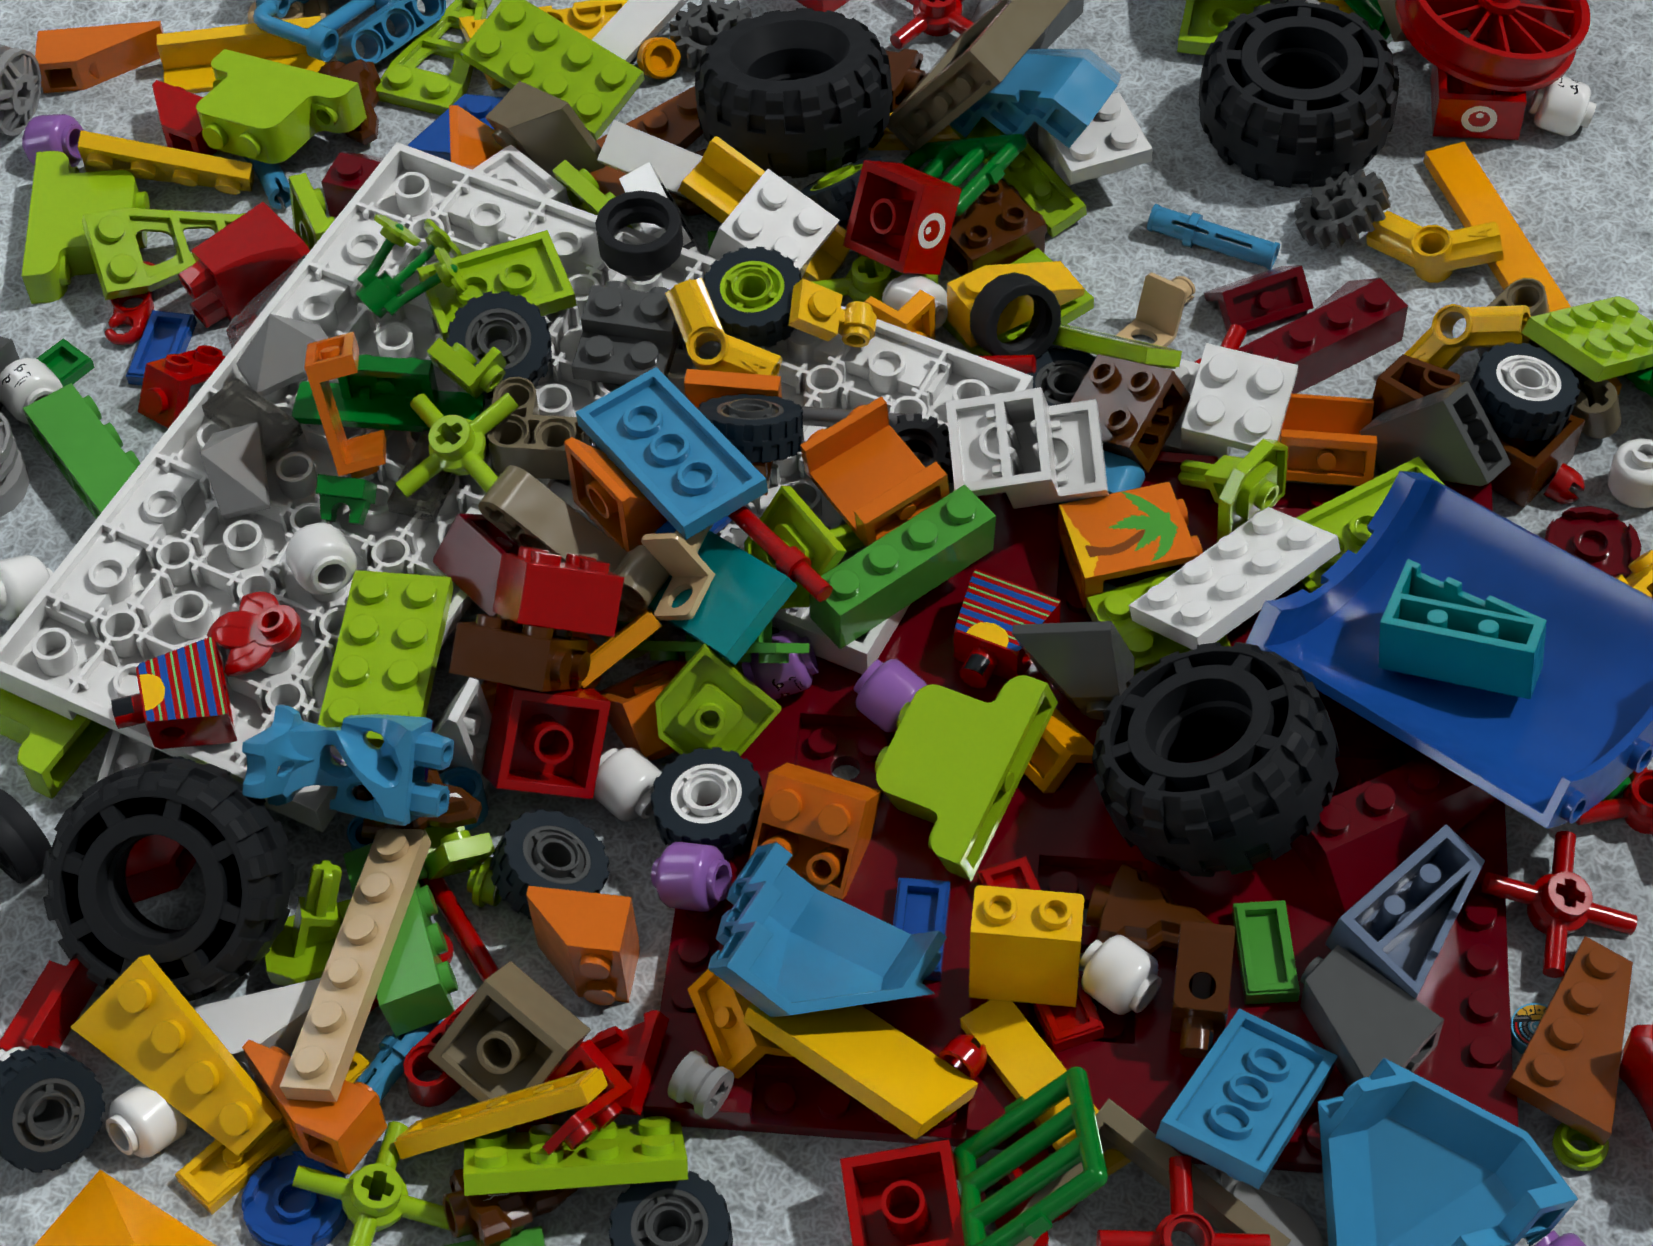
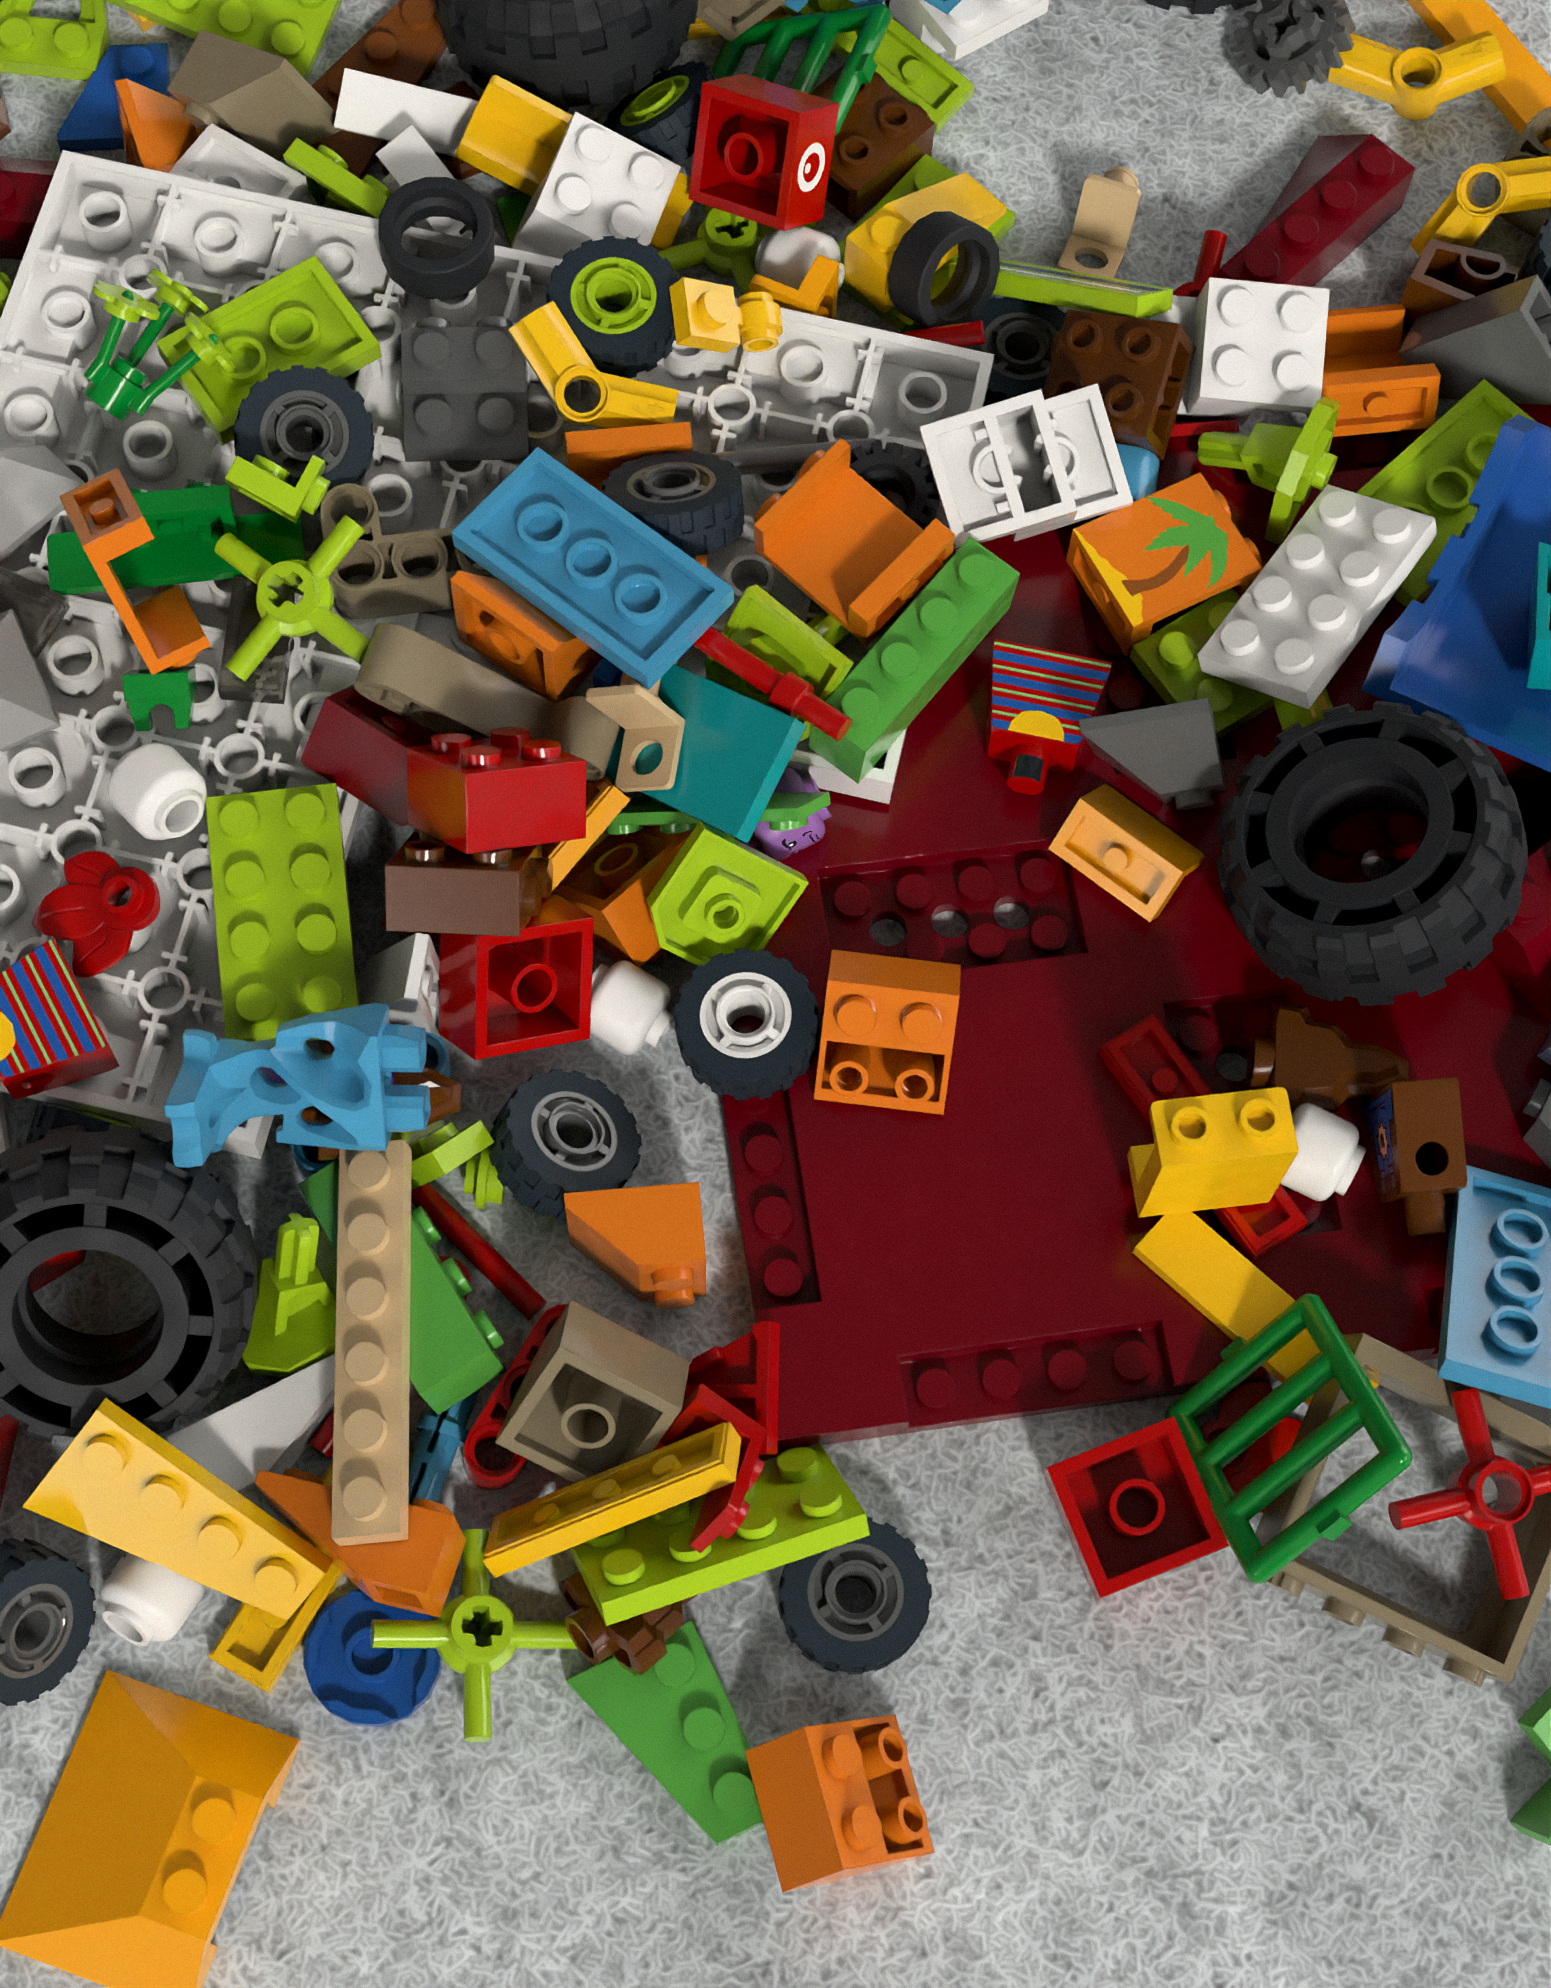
camera: 20 degrees left, 15 degrees up
medium lavender head [651,842,732,912] -> none
light grey wheel [667,1050,734,1119] -> none
light orange panel [687,969,793,1079] -> none
dark azure panel [708,842,947,1017] -> none
yellow tile [743,1004,979,1140] -> none
medium lavender head [853,659,927,732] -> none
lime brick [875,675,1058,882] -> none
blue tile [893,877,951,981] -> none
red hinge [939,1034,987,1080] -> none
dark azure pin [1147,204,1280,270] -> none
dark red panel [1204,265,1314,332] -> none
bright green tile [1232,900,1300,1005] -> none

